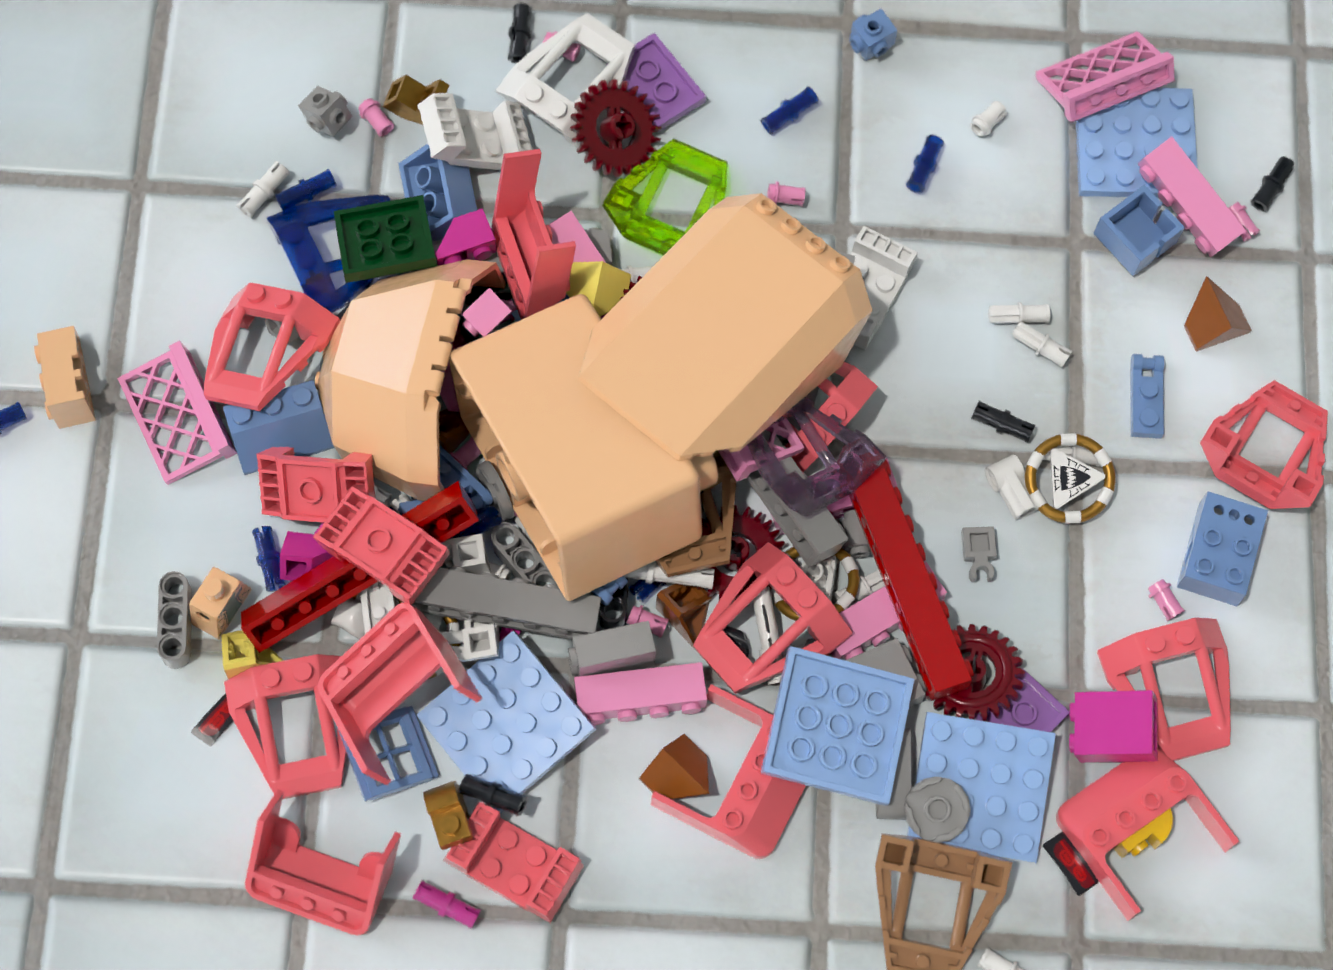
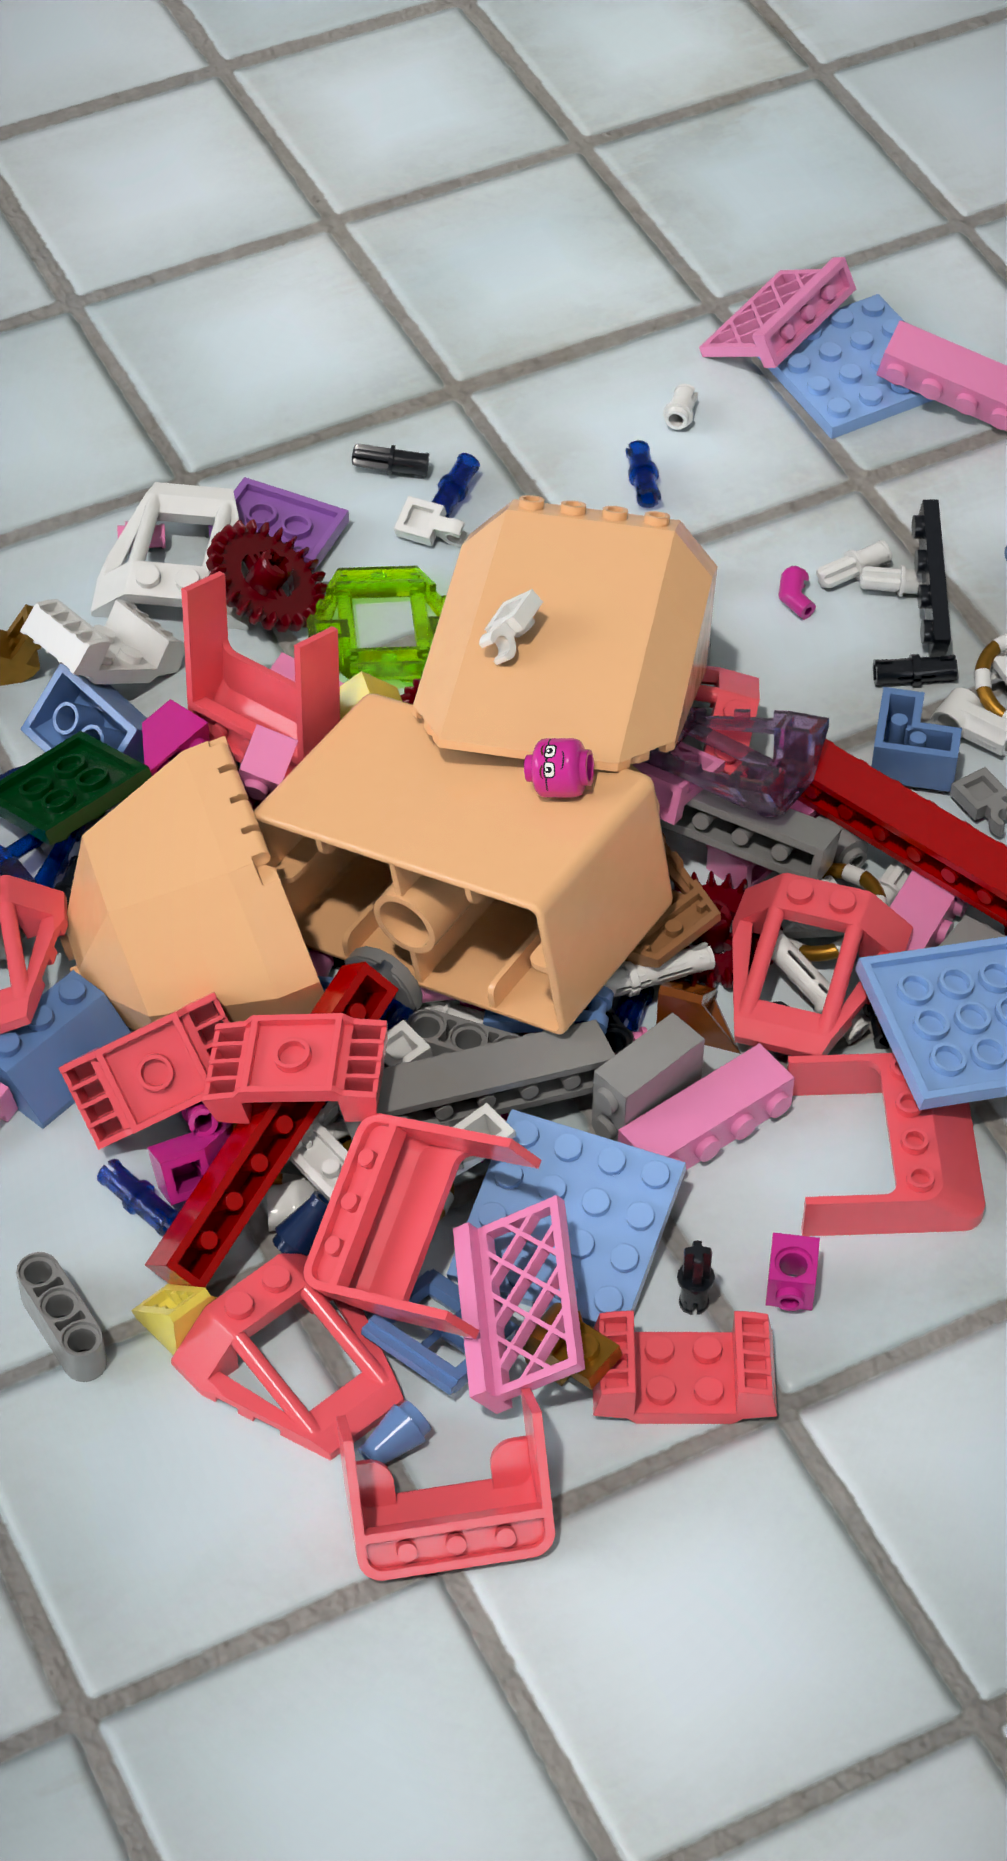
camera: 25 degrees left, 20 degrees down
light nougat torso [189,567,252,640] -> none
sticker [191,693,233,747] -> none
dark pink pin [412,880,481,929] -> none
black pin [459,774,527,816] -> none
black pin [508,3,532,64] -> none
dark orange slope [639,734,709,799] -> none
medium blue brick [849,9,898,61] -> none
medium blue piece [1093,184,1185,276] -> none
none -> dark blue cone [272,1191,329,1256]
none -> black axle [352,444,430,478]
none -> medium blue cone [358,1400,431,1464]
none -> white plate [394,496,469,547]
none -> bright pink fence [453,1195,585,1414]
none -> white plate [479,589,543,665]
none -> dark pink head [524,738,594,798]
none -> black axle [677,1240,715,1315]
none -> dark pink brick [765,1233,820,1311]
none -> dark pink arm [778,566,816,619]
none -> medium blue brick [871,687,962,792]
none -> black plate [911,499,951,657]

